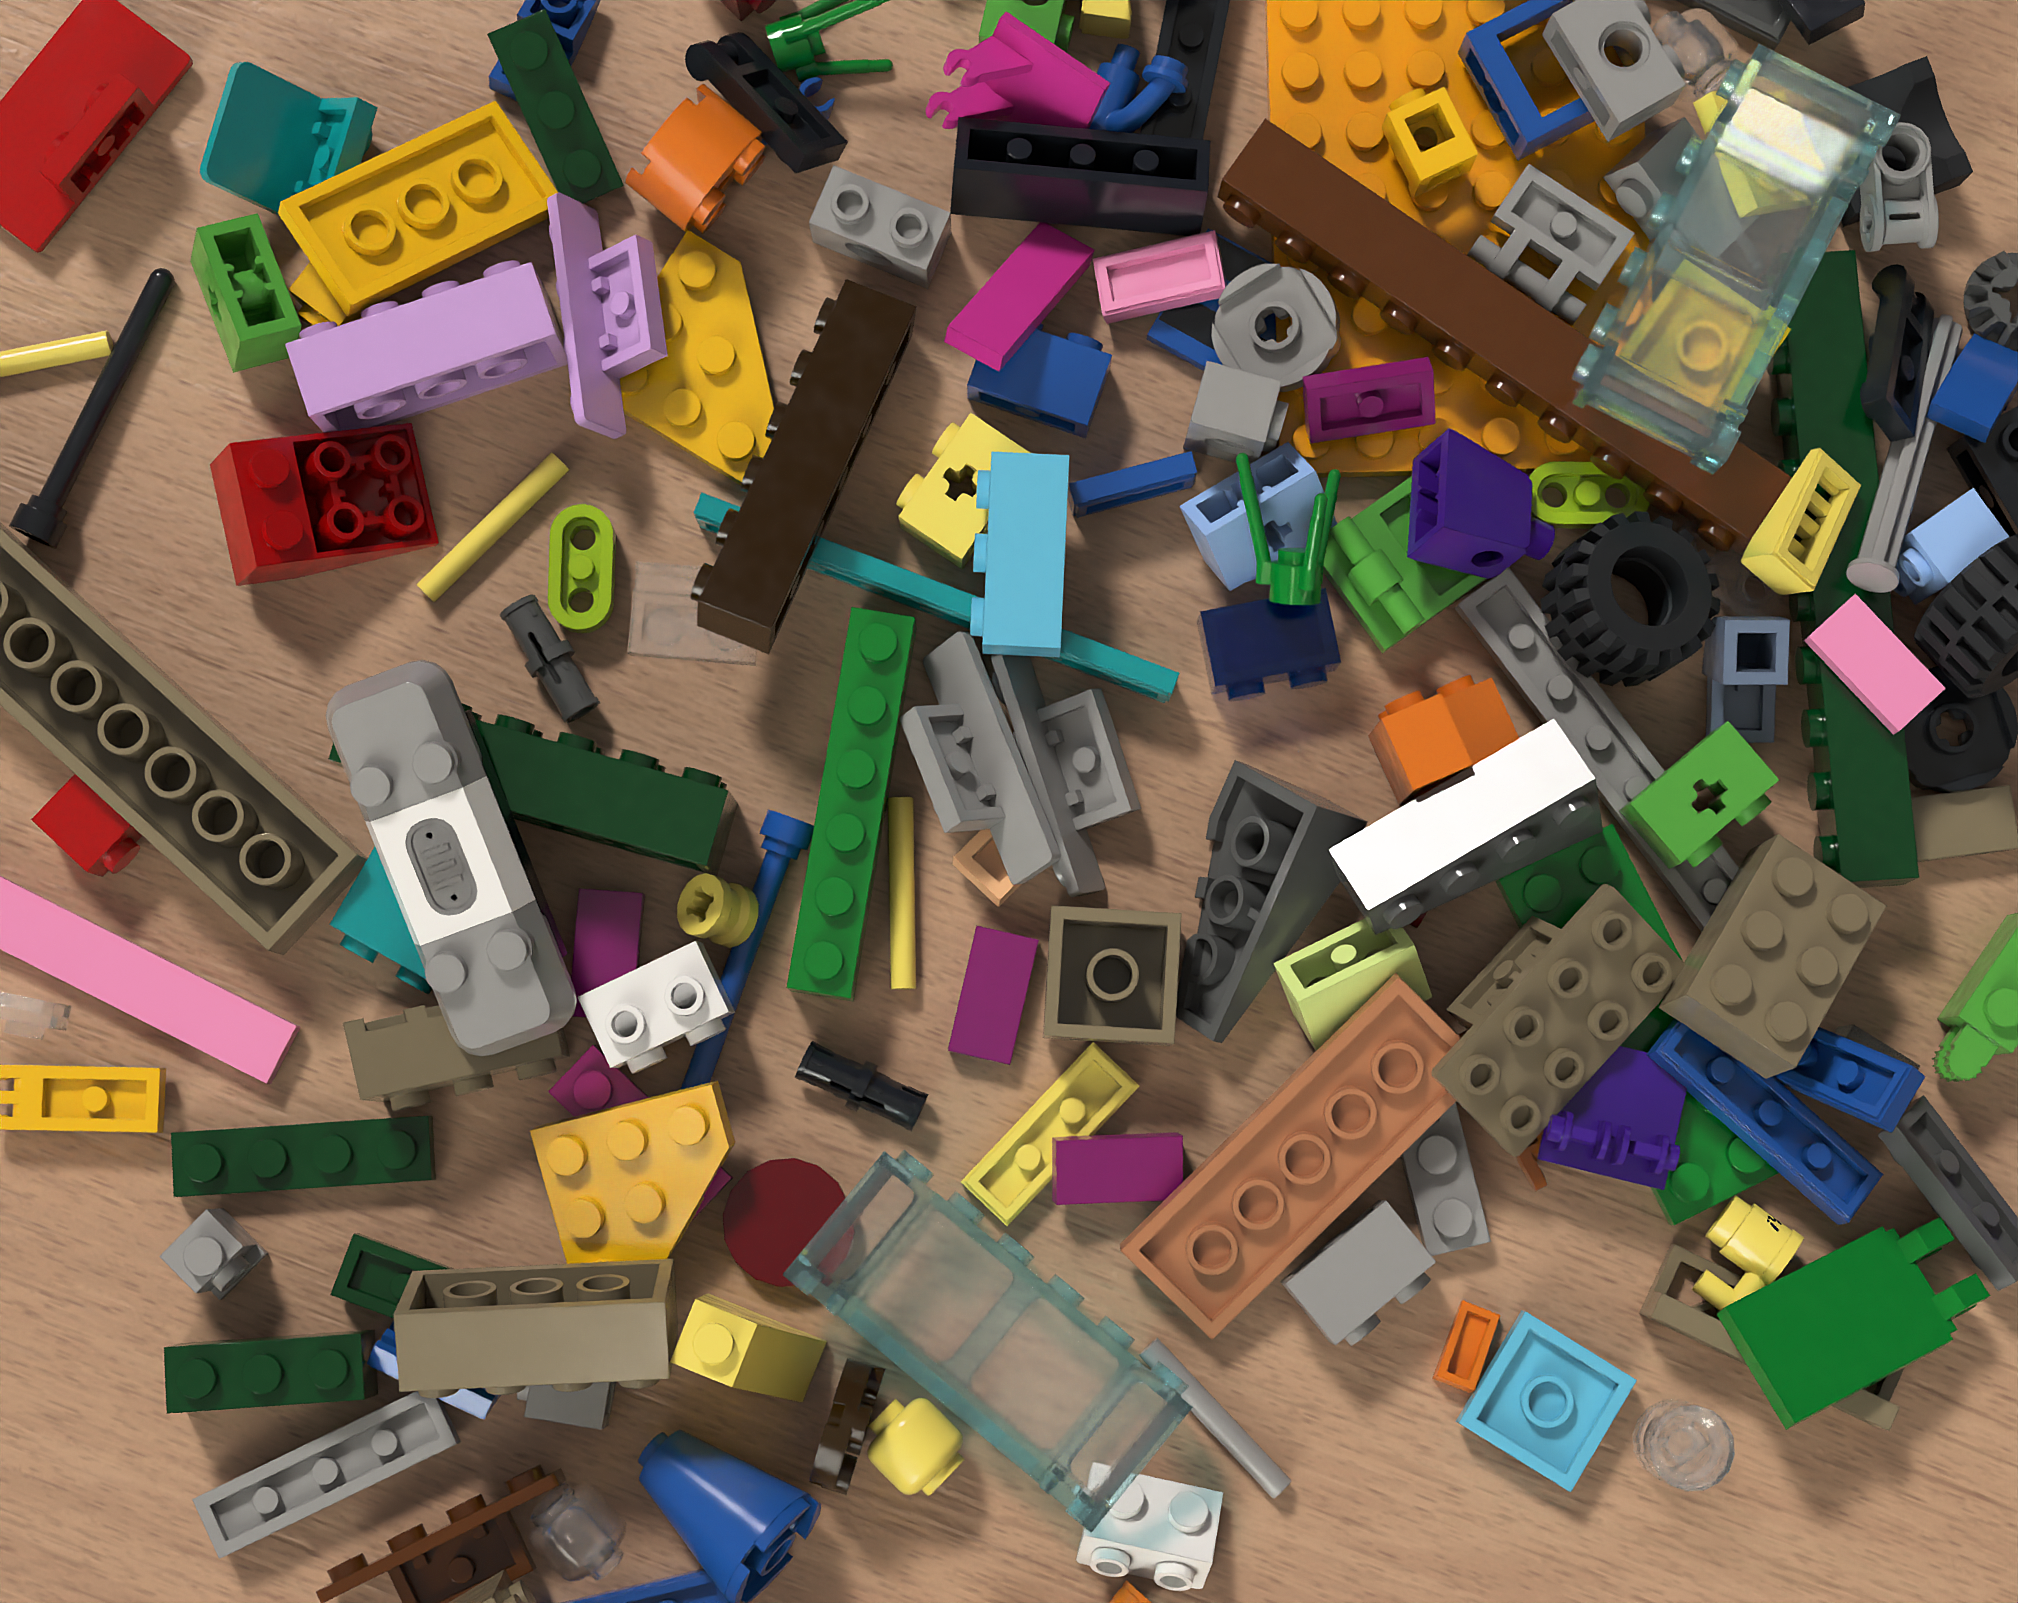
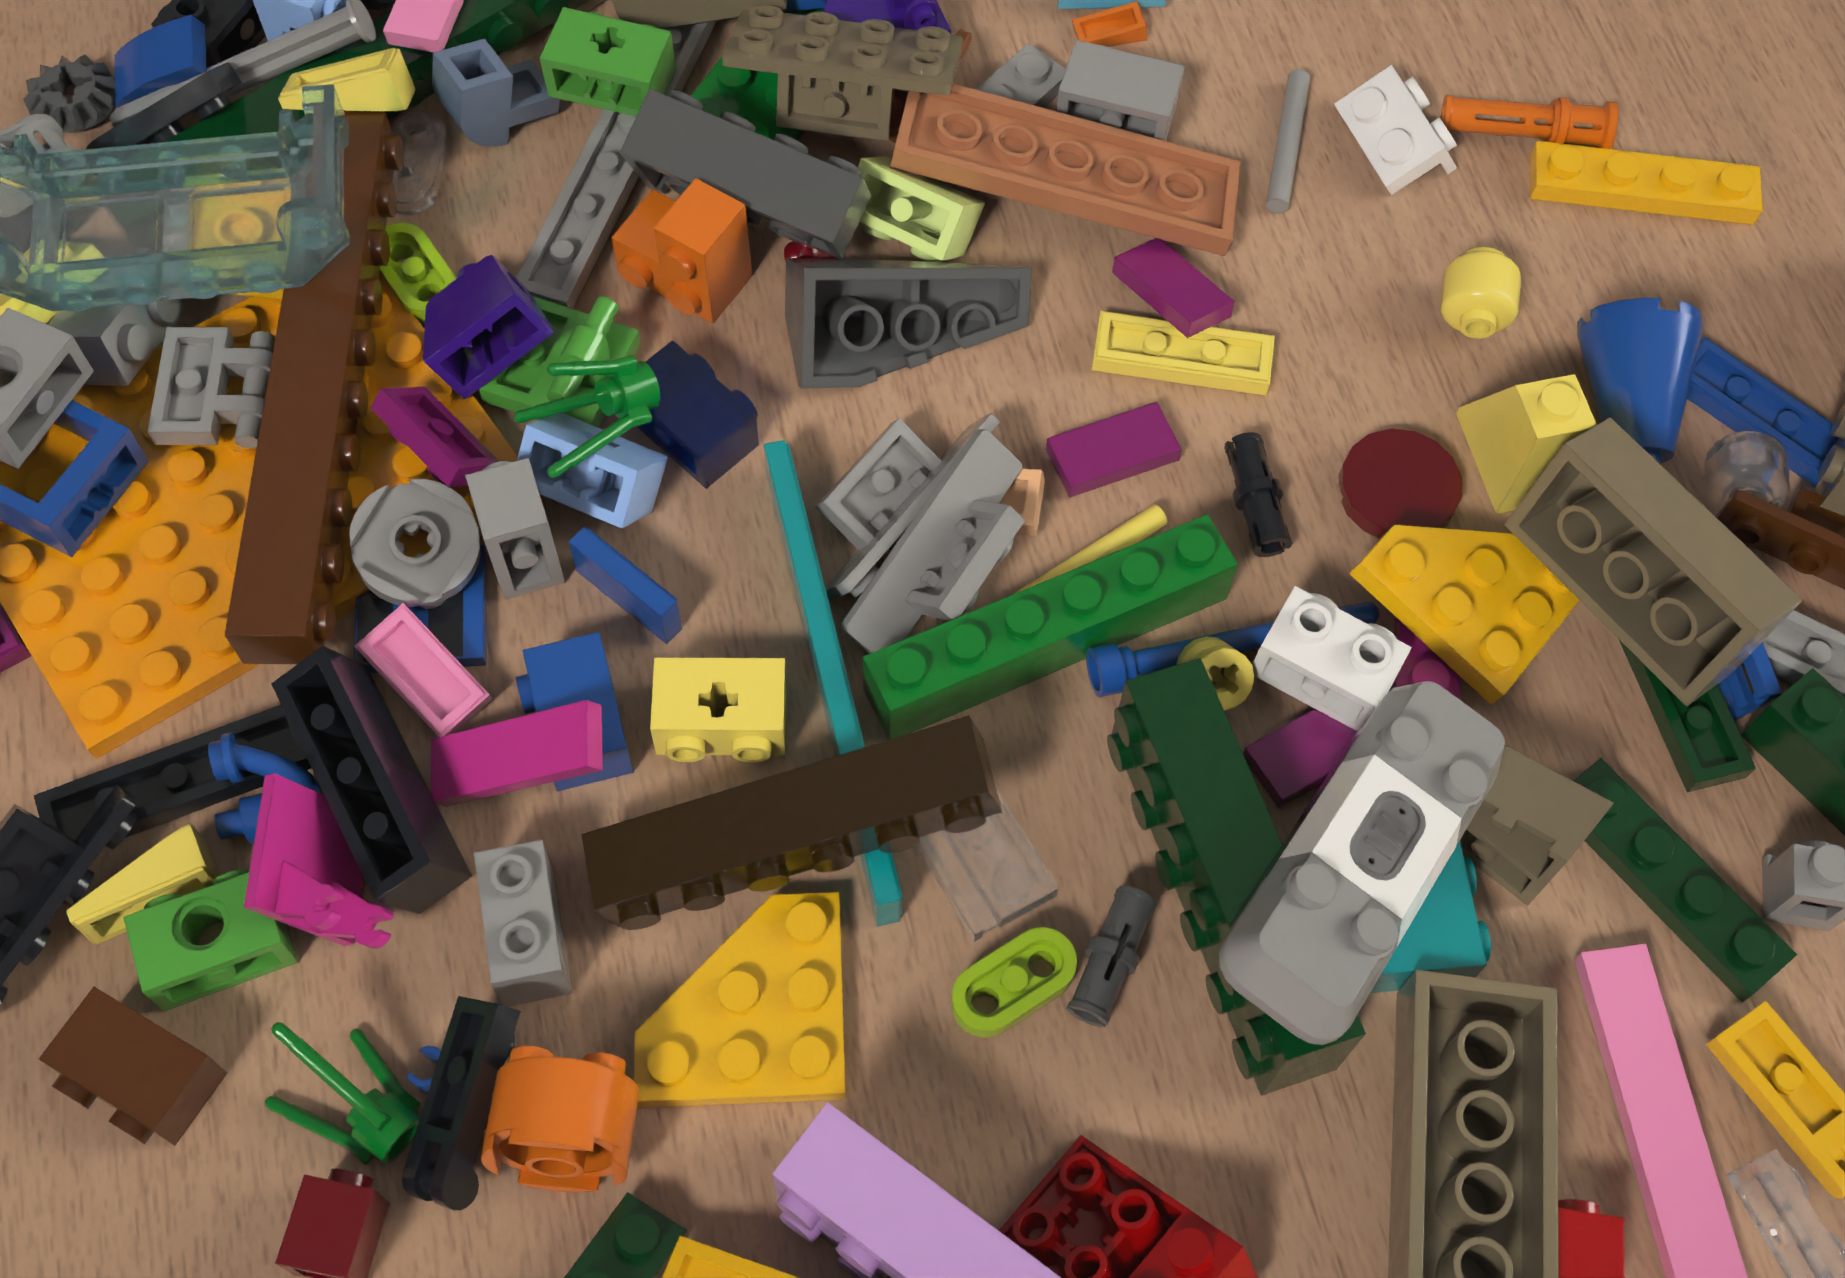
camera: 125 degrees left, 20 degrees down
light yellow bar [416,452,569,602] -> none
lavender bracket [547,192,668,439] -> none
clear windscreen [783,1150,1193,1533] -> none
dark brown plate [809,1358,886,1495] -> none
medium azure brick [970,451,1069,657] -> none
dark tan brick [1043,905,1182,1046] -> none
yellow brick [1382,87,1478,198] -> none
black tyre [1540,511,1721,687] -> none

